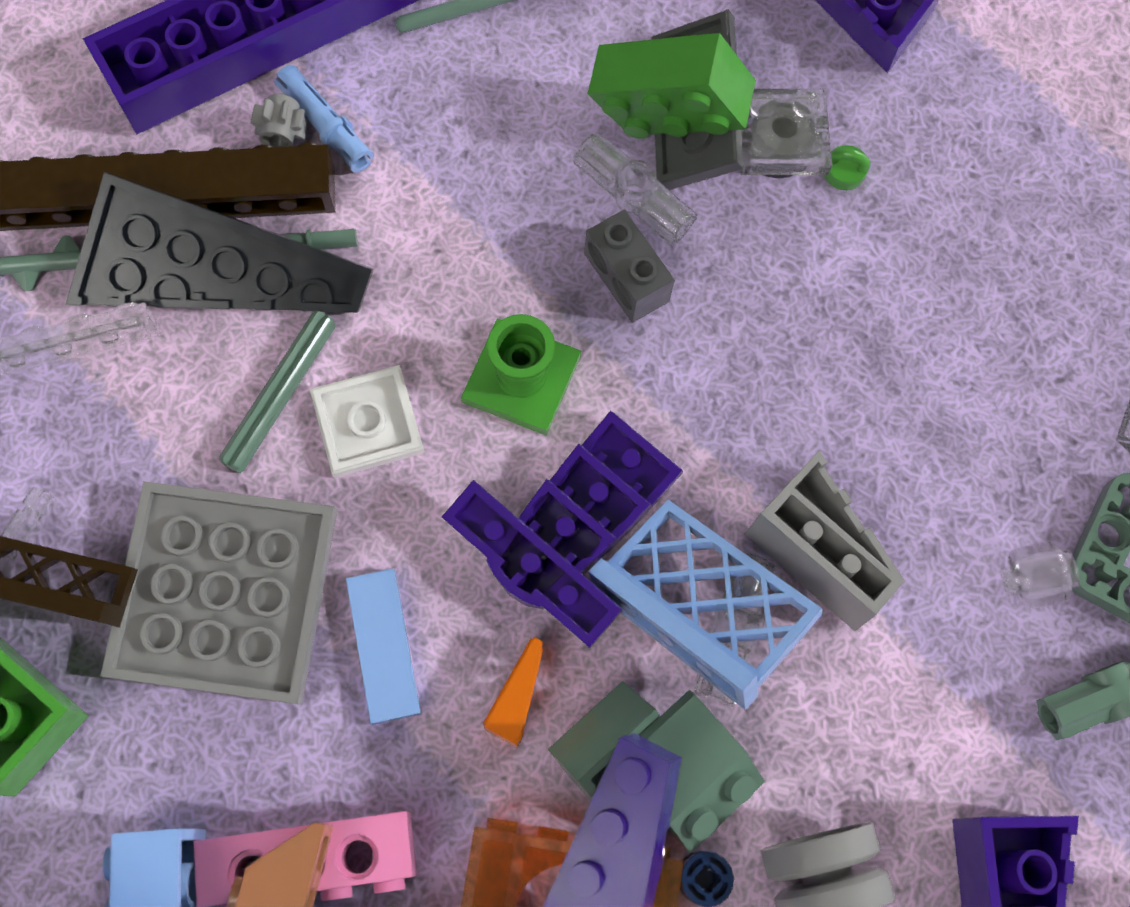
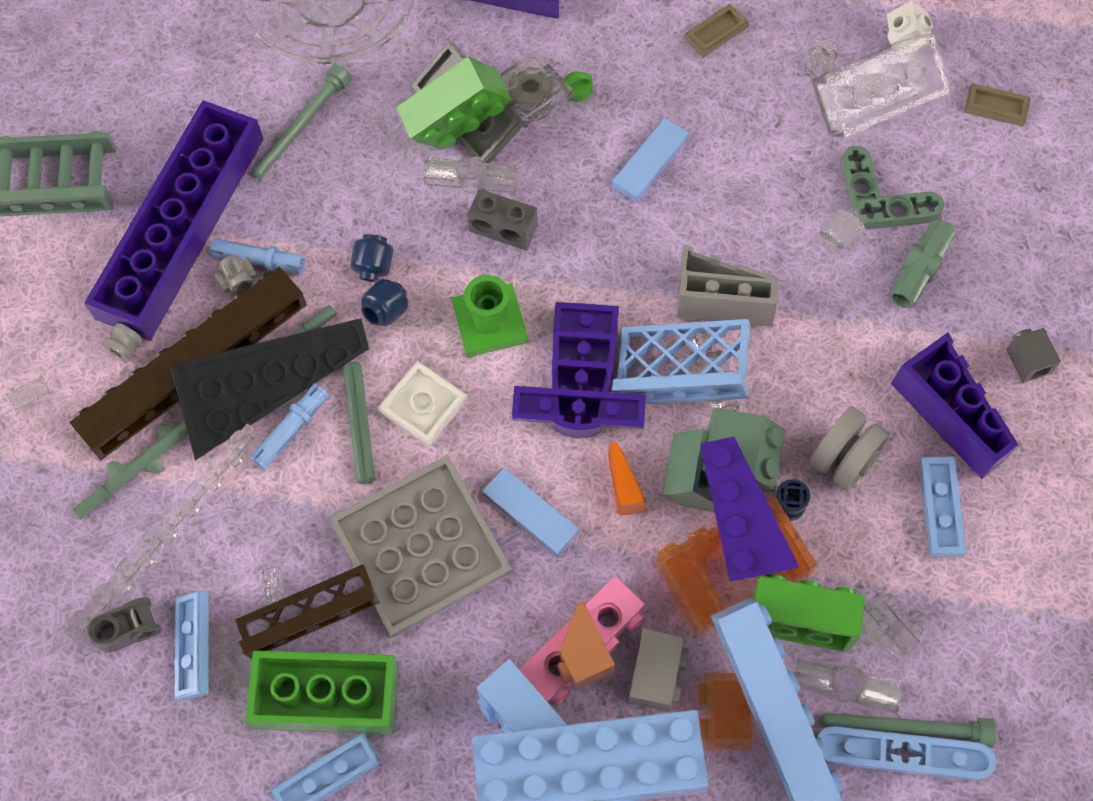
camera: 30 degrees left, 5 degrees down
none -> light grey wheel [102,323,144,362]
none -> light blue pin [250,383,330,471]
none -> dark blue head [350,234,393,282]
none -> dark blue head [361,279,408,326]
none -> light blue tile [612,118,689,202]
none -> dark tan tile [685,4,749,58]

